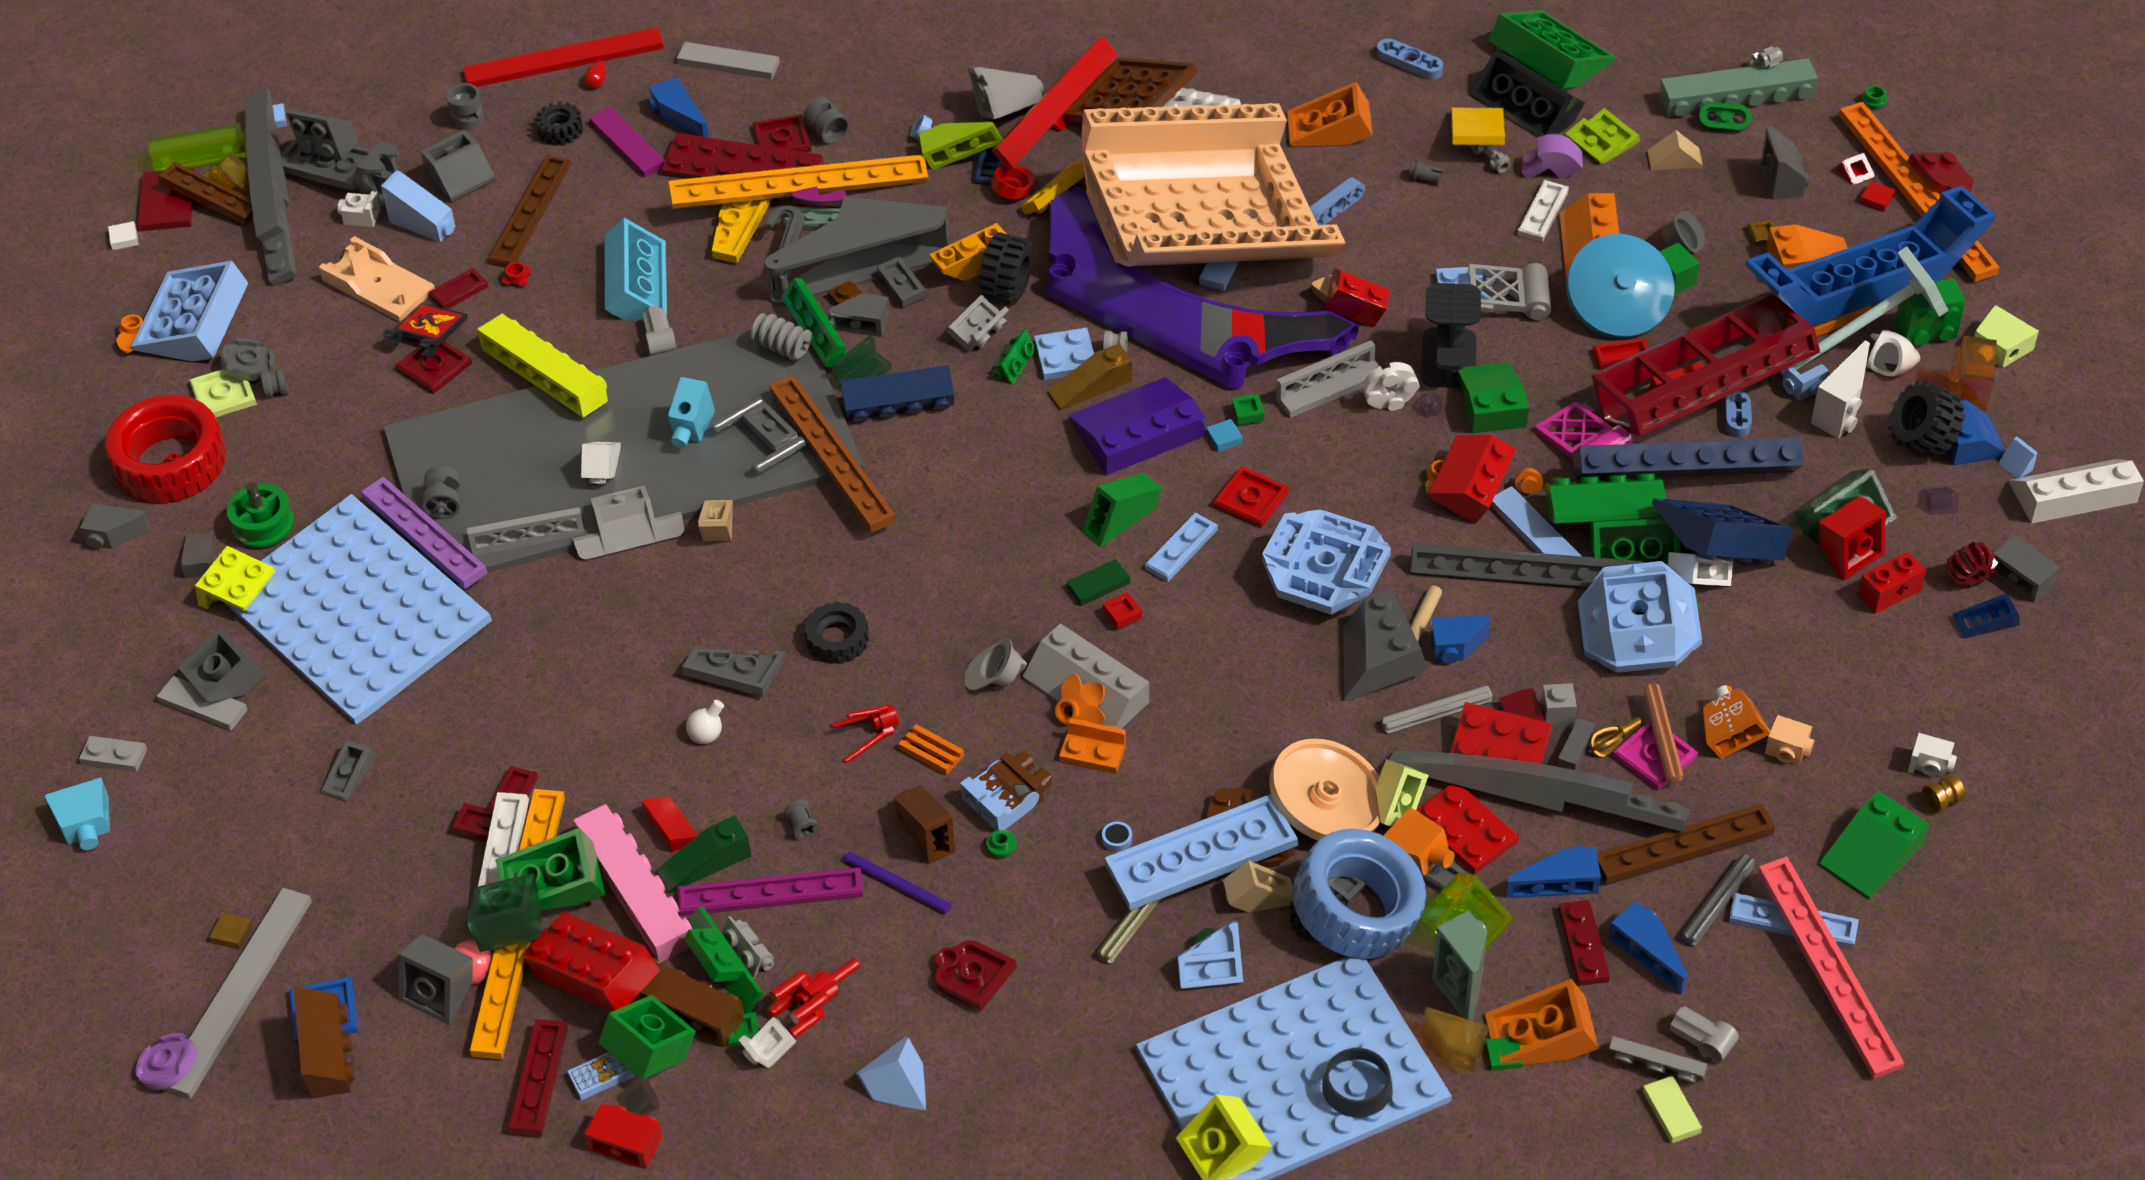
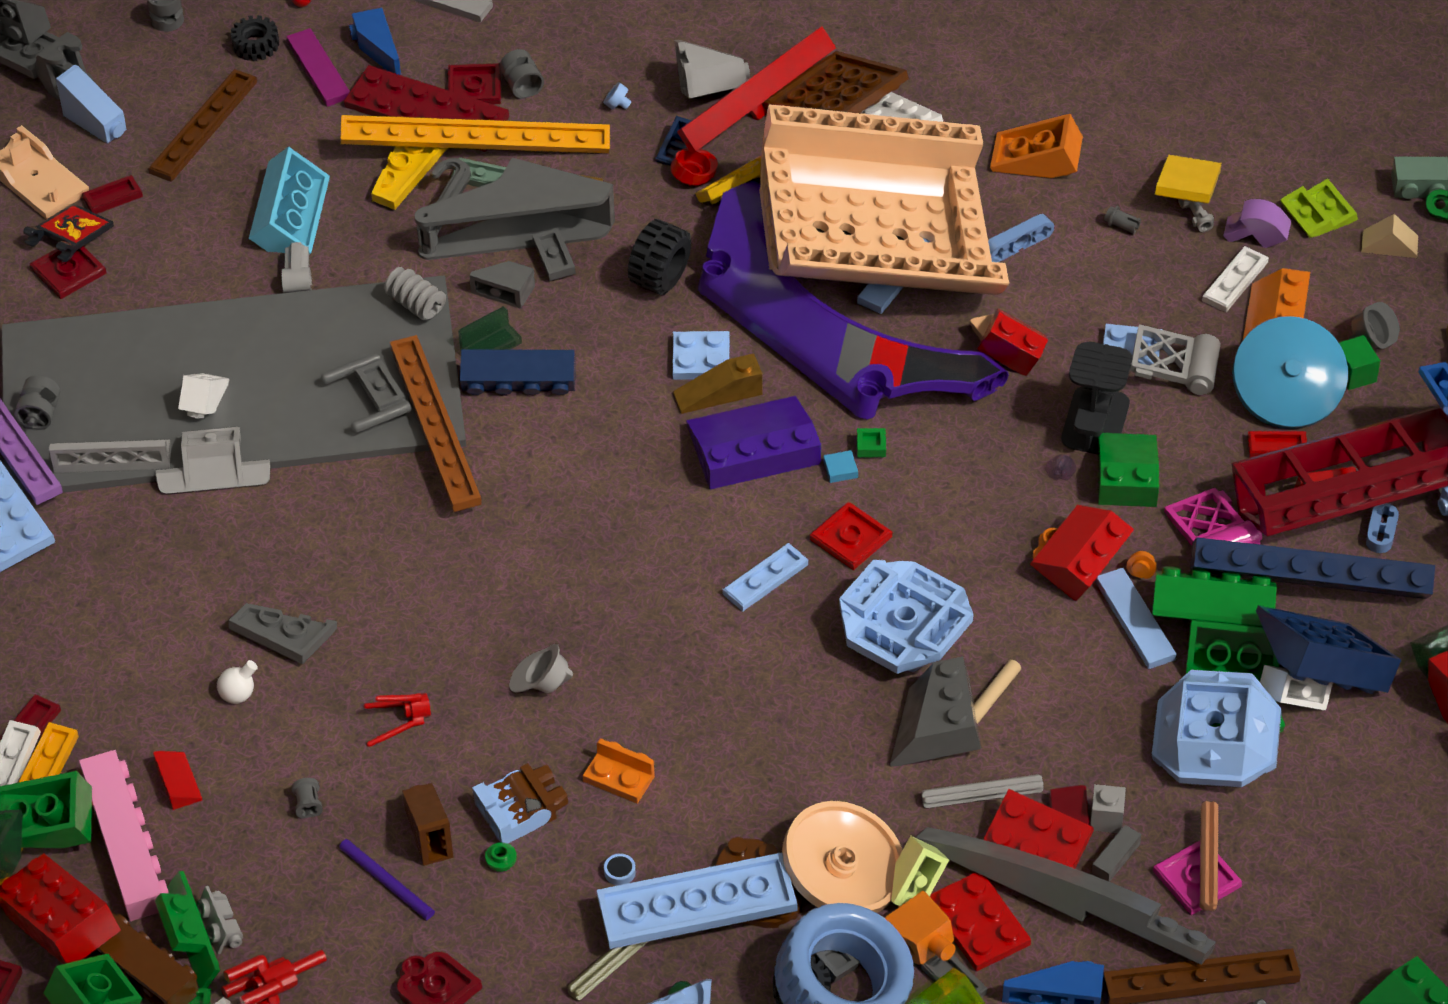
camera: 10 degrees right, 0 degrees up
white brick [338,191,381,227] -> none
dark grey slope [421,130,496,202] -> none
neon yellow brick [477,314,608,417] -> none
red plate [502,262,531,287] -> none
dark green slope [656,815,752,894] -> none
medium azure torso [668,377,715,448] -> none
magenta tile [678,867,863,917] -> none
tan slope [698,500,733,541] -> none
green fence [782,278,854,370] -> none
magenta slope [792,186,846,209] -> none
black tyre [804,602,869,664] -> none
reddish brown plate [828,280,862,305] -> none
orange tile [898,724,964,776] -> none
lime slope [919,122,1002,169] -> none
light orange slope [929,223,1006,281] -> none
light grey bracket [946,295,1009,352] -> none
green hinge [992,329,1036,385] -> none
light grey slope [1023,623,1149,729] -> none
orange plate [1055,673,1106,725] -> none
dark green tile [1067,559,1131,606] -> none
green slope [1081,473,1162,547] -> none
light grey wheel [1103,330,1127,352] -> none
red plate [1103,592,1142,630] -> none
tan slope [1223,860,1293,913] -> none
light grey fence [1276,340,1380,418] -> none
white plate [1363,362,1420,411] -> none
medium blue beam [1377,39,1443,80] -> none
dark grey tile [1410,543,1642,587] -> none
blue slope [1430,615,1490,663] -> none
black slope [1470,50,1586,137] -> none
green slope [1488,10,1616,90] -> none
pearl gold piece [1588,717,1643,757] -> none
orange torso [1703,685,1771,759] -> none
light nougat brick [1765,715,1815,765] -> none

